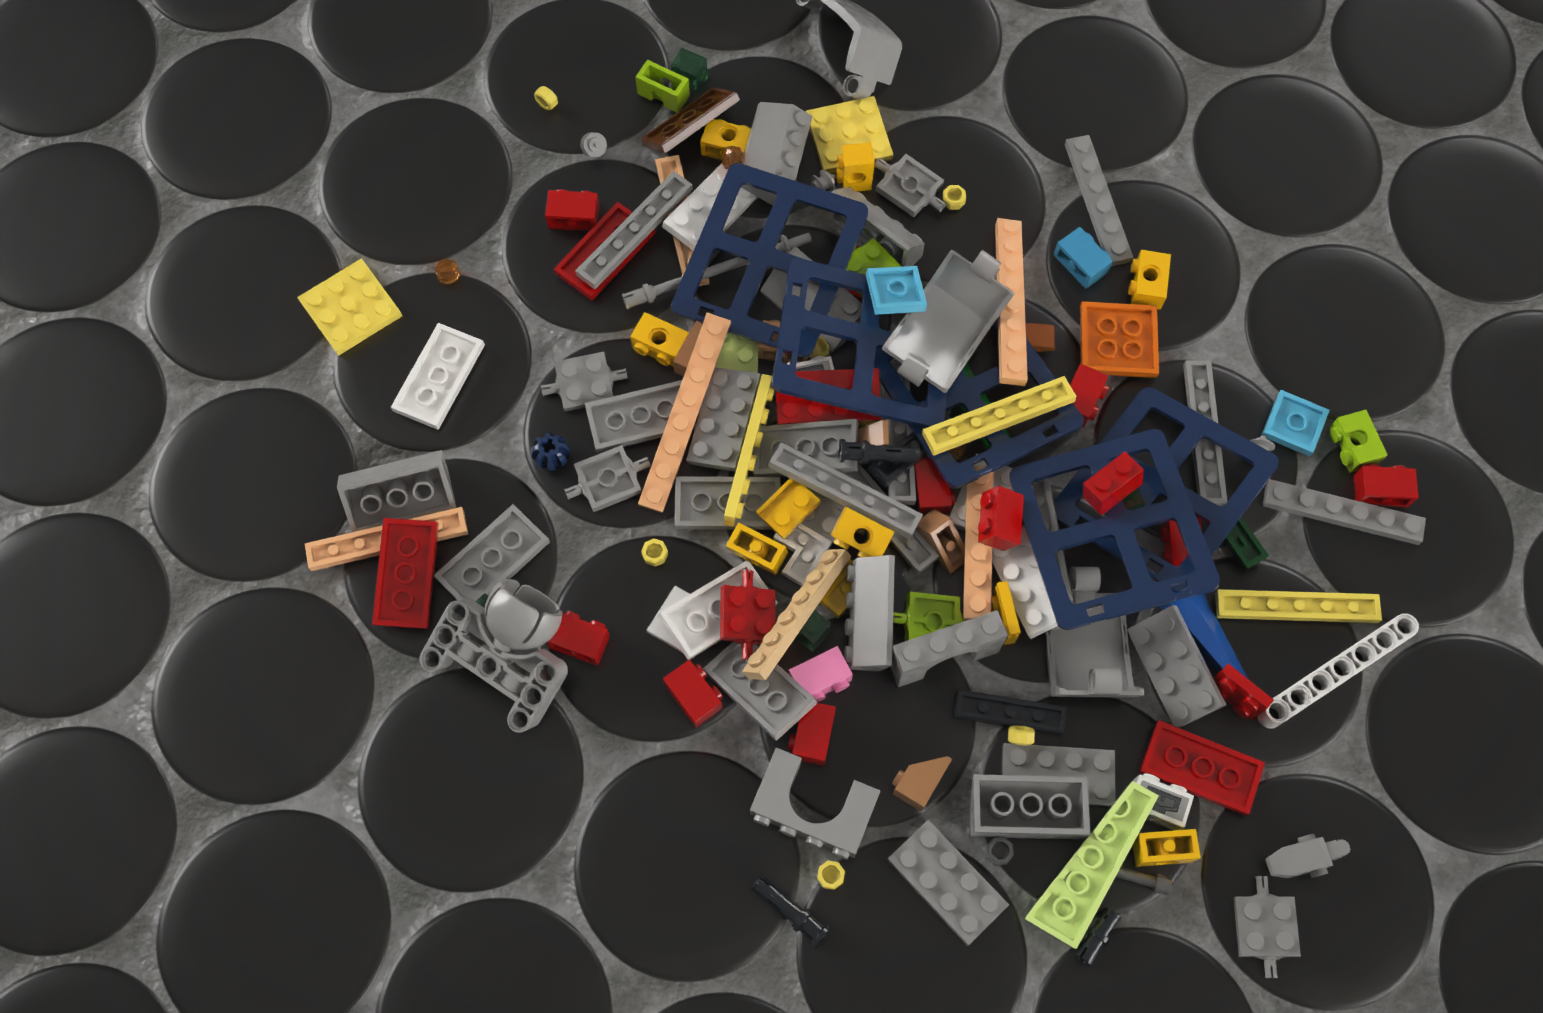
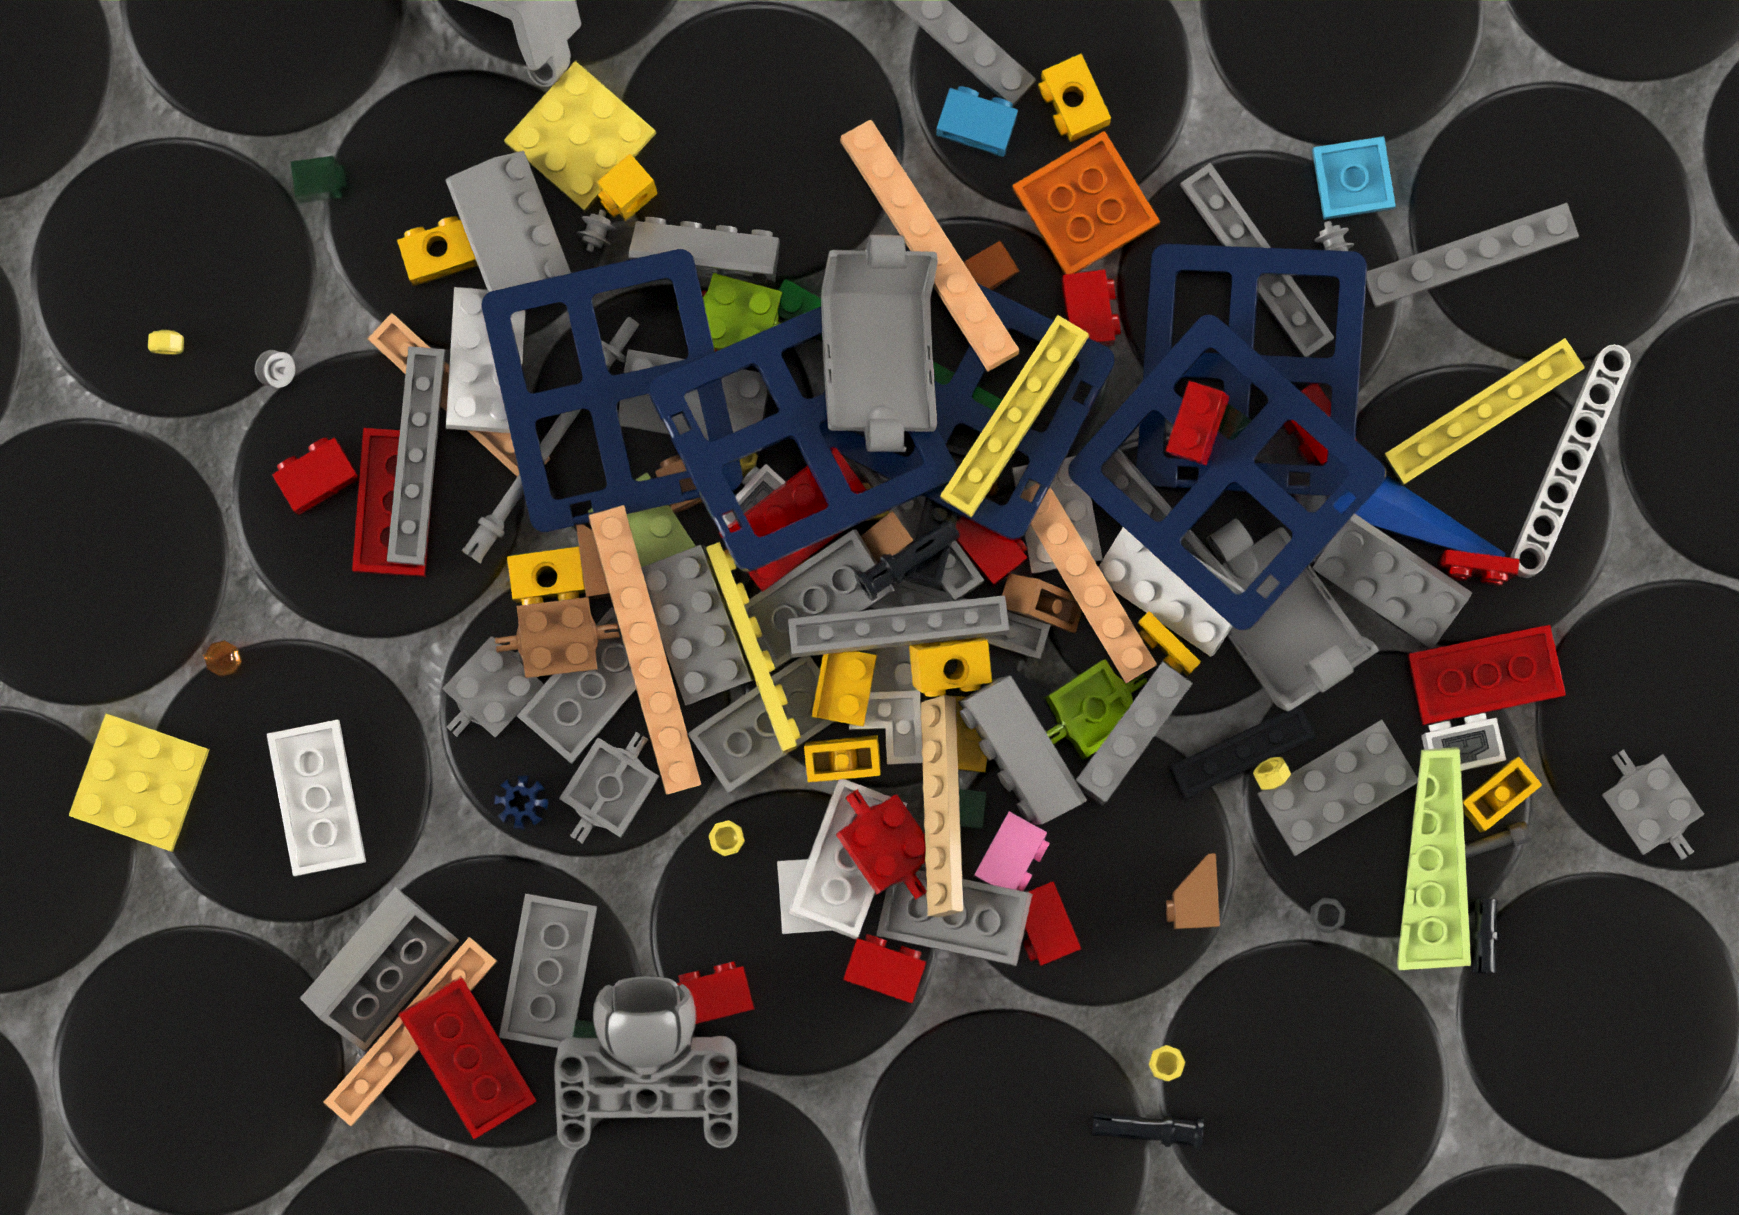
camera: 30 degrees left, 15 degrees up
lime brick [635,59,690,113] -> none
reddish brown tile [641,87,740,153] -> none
clear orange tile [722,146,743,170] -> none
light grey arch [750,748,880,860] -> none
medium azure plate [866,266,927,315] -> none
light grey plate [874,154,946,217] -> none
light grey plate [887,820,1009,946] -> none
light yellow tile [942,185,966,210] -> none
light grey slope [970,774,1090,840] -> none
red brick [978,486,1024,551] -> none
dark green plate [1224,517,1269,571] -> none
light grey hinge [1265,834,1350,878] -> none
lime brick [1329,410,1388,473] -> none
red brick [1354,464,1418,507] -> none
none -> medium nougat plate [495,597,620,678]

